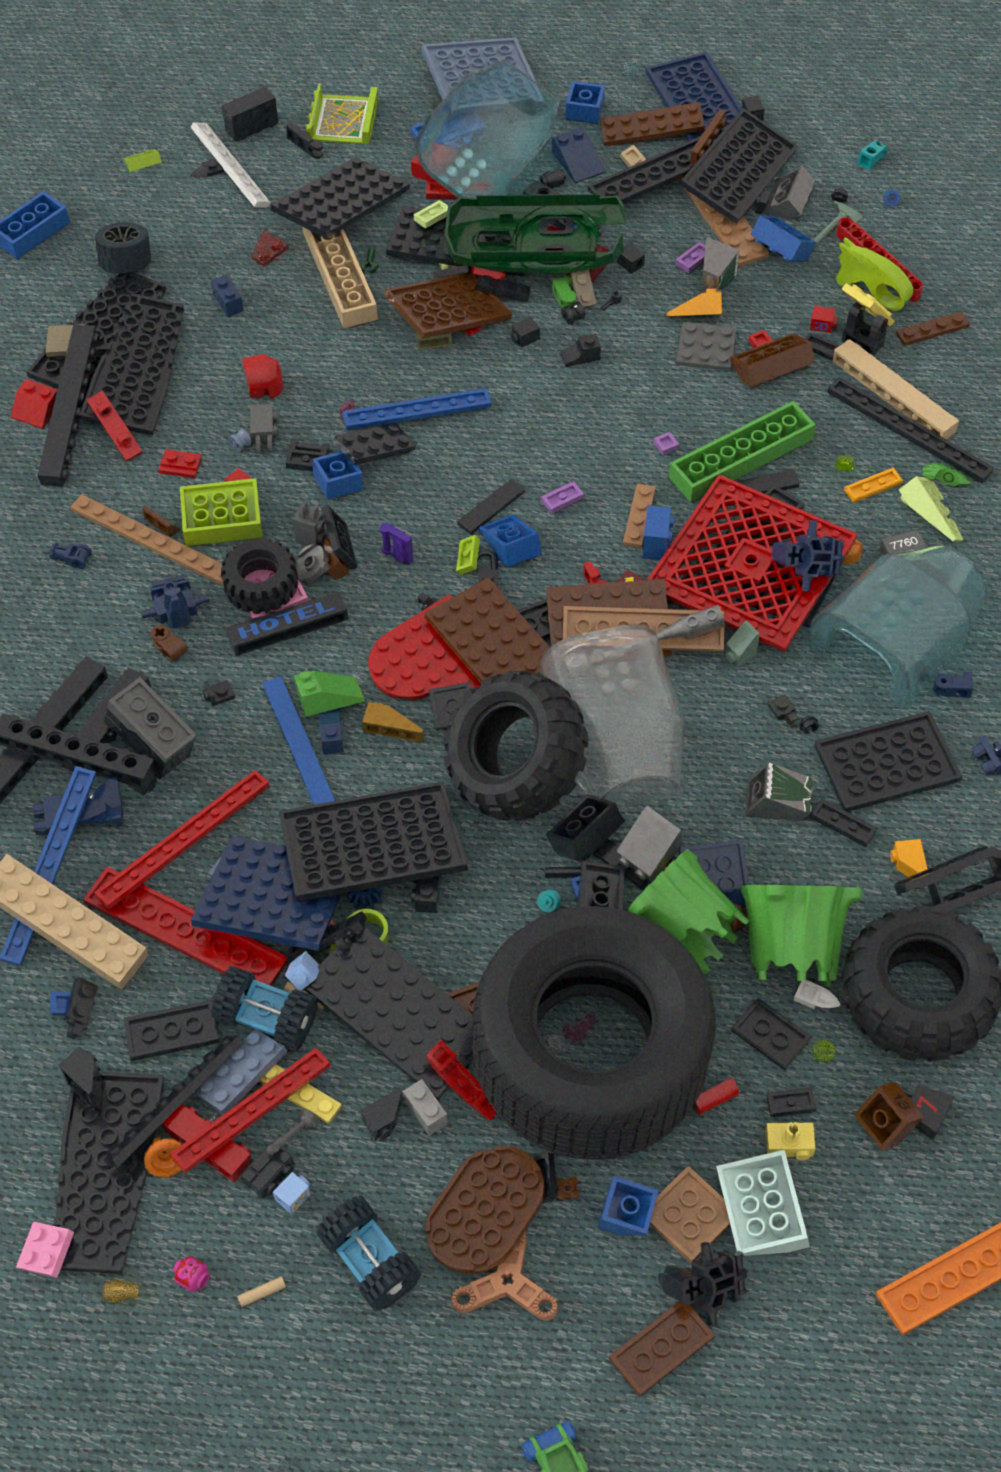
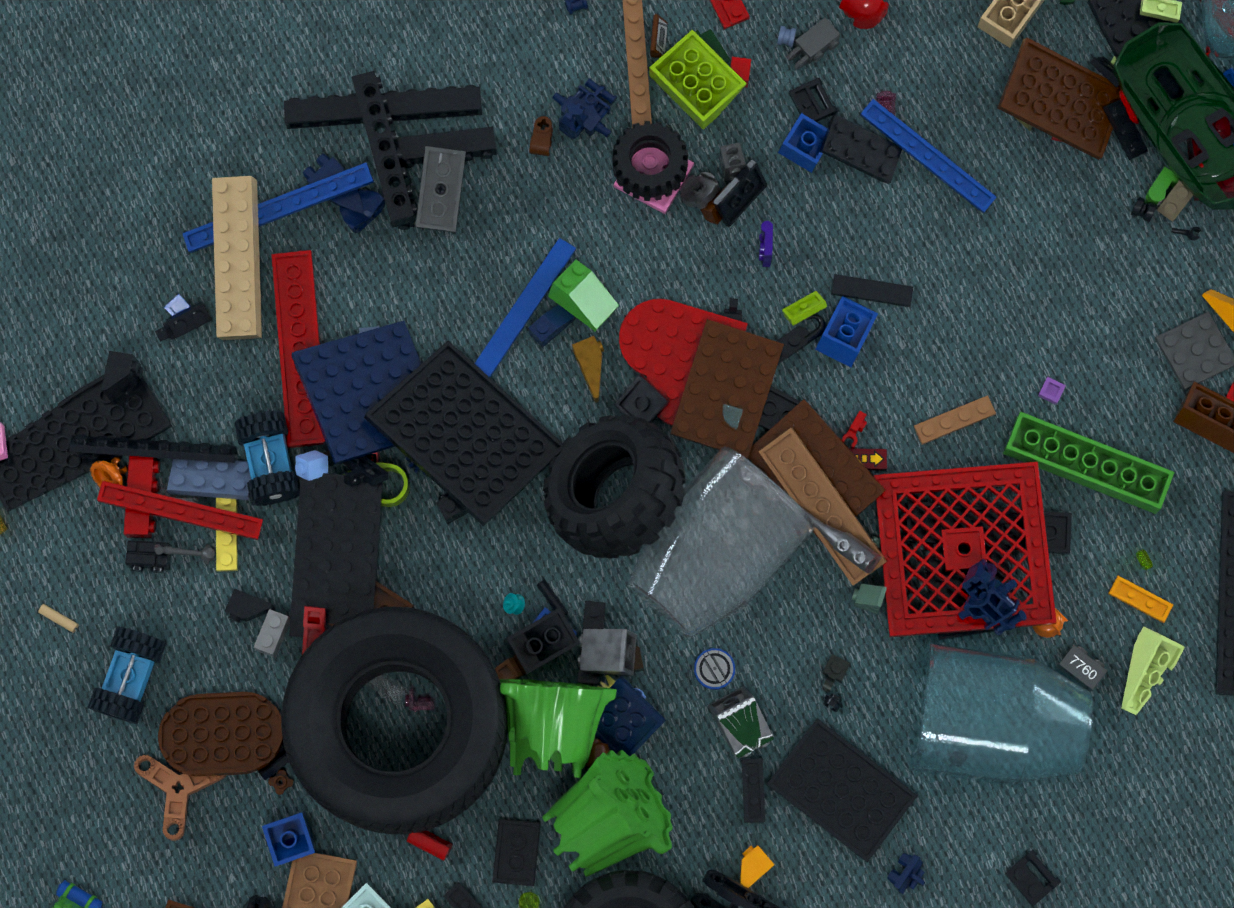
camera: 55 degrees right, 20 degrees up
red plate [94,770,269,910] -> none
black plate [124,1000,219,1061] -> none
dark pink head [173,1256,210,1292] -> none
black bracket [202,680,235,706] -> none
black brick [227,592,348,656] -> none
light blue brick [273,1172,311,1214] -> none
black brick [511,317,540,348] -> none
medium lavender plate [541,481,584,514] -> none
black brick [546,794,625,862] -> none
black arch [561,333,601,367] -> none
blue brick [643,506,674,560] -> none
black tile [736,469,800,494] -> none
white plate [794,980,840,1009] -> none
bright green hair [922,463,971,486] -> none
dark blue leg [933,672,973,698] -> none
none -> tile [694,648,735,690]
none -> clear light blue tile [722,404,743,430]

